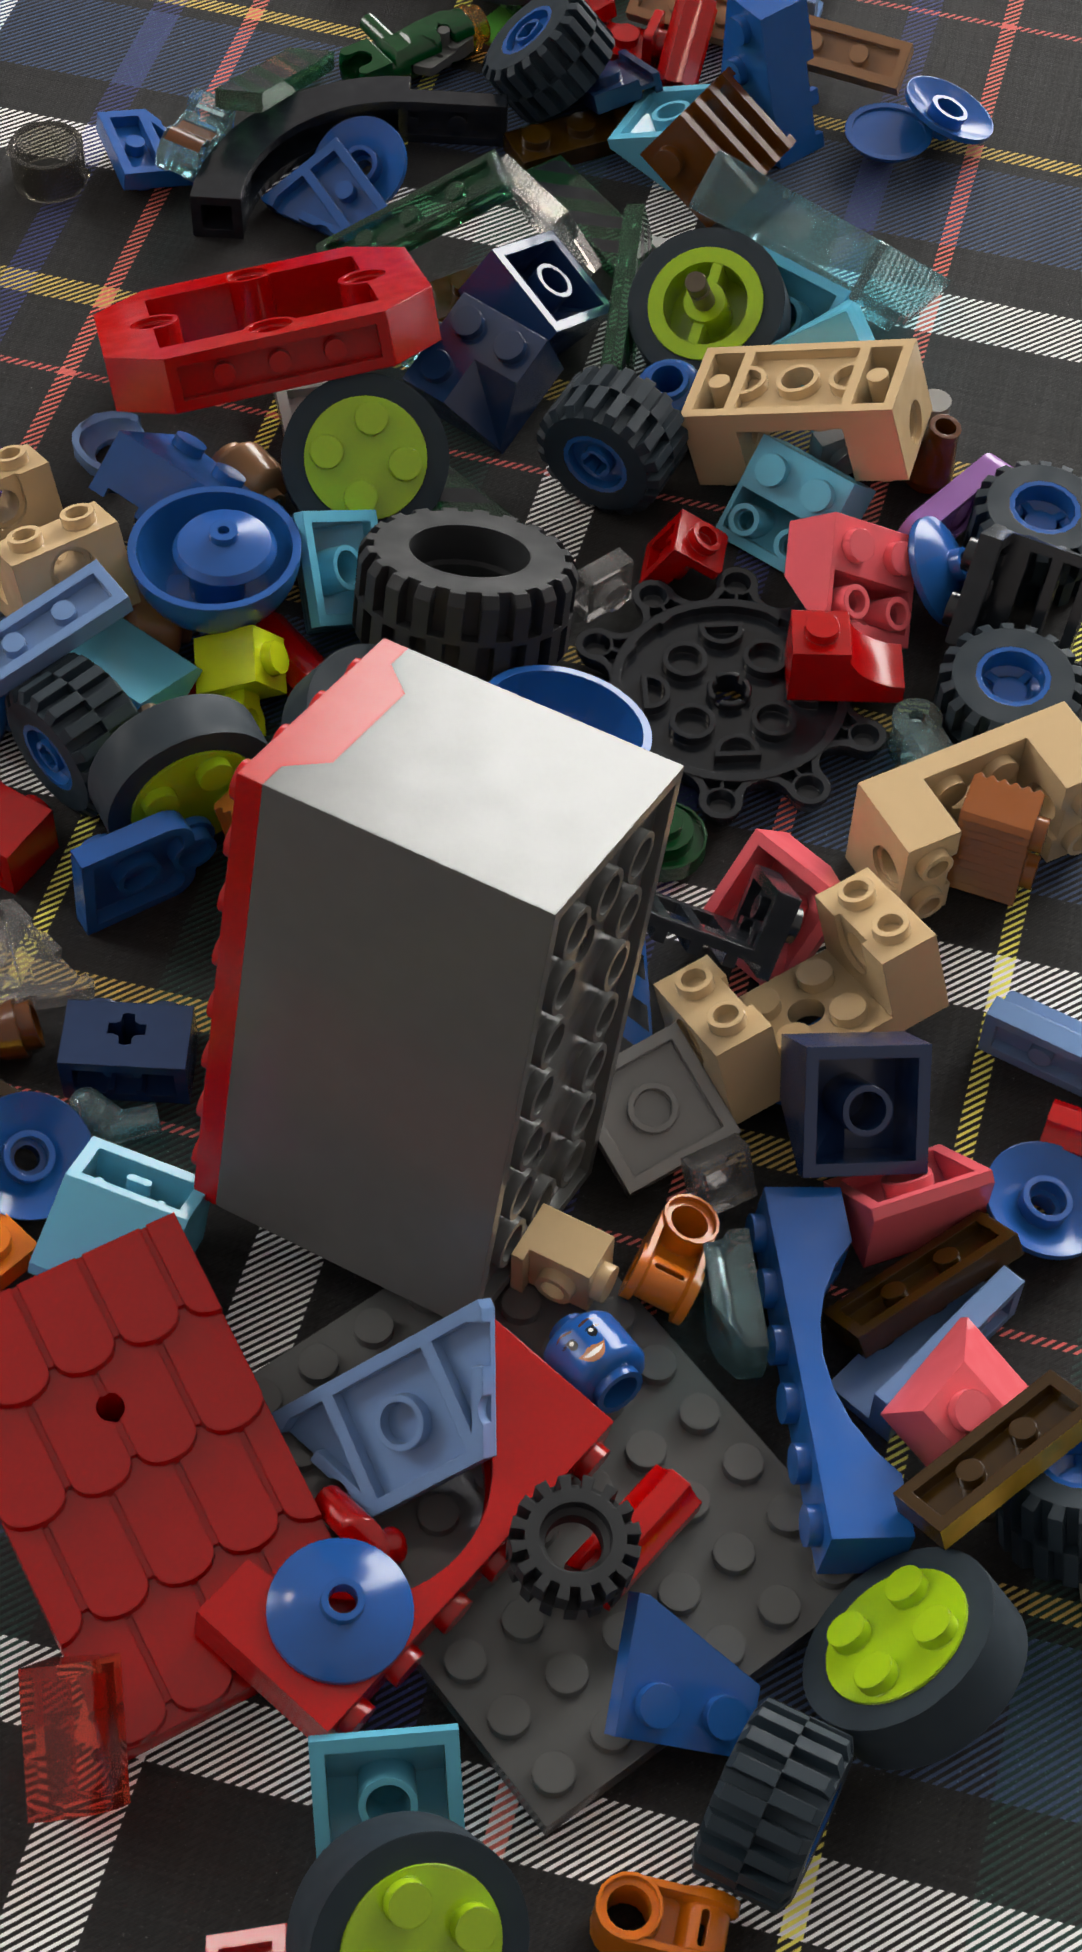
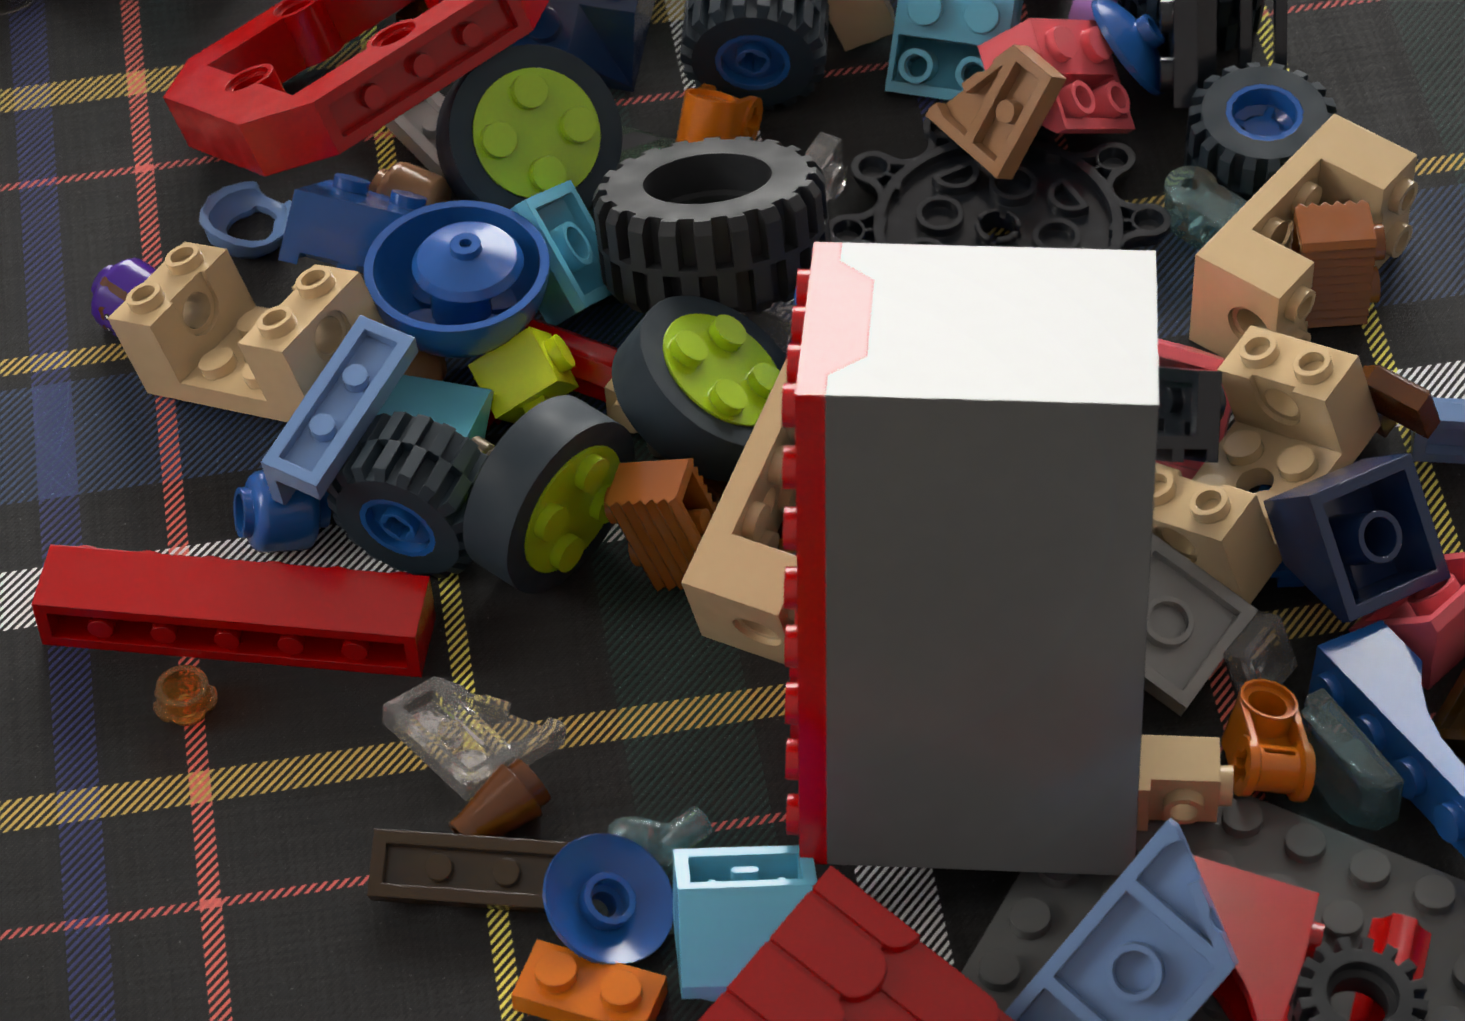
camera: 20 degrees left, 5 degrees down
dark blue brick [57,998,199,1104] -> none
blue plate [70,810,217,936] -> none
blue head [543,1310,645,1413] -> none
red bracket [639,509,728,584] -> none
red arch [785,610,905,703] -> none
none -> orange piece [675,83,763,143]
none -> medium nougat wing [925,44,1067,180]
none -> reddish brown tile [1363,365,1441,439]

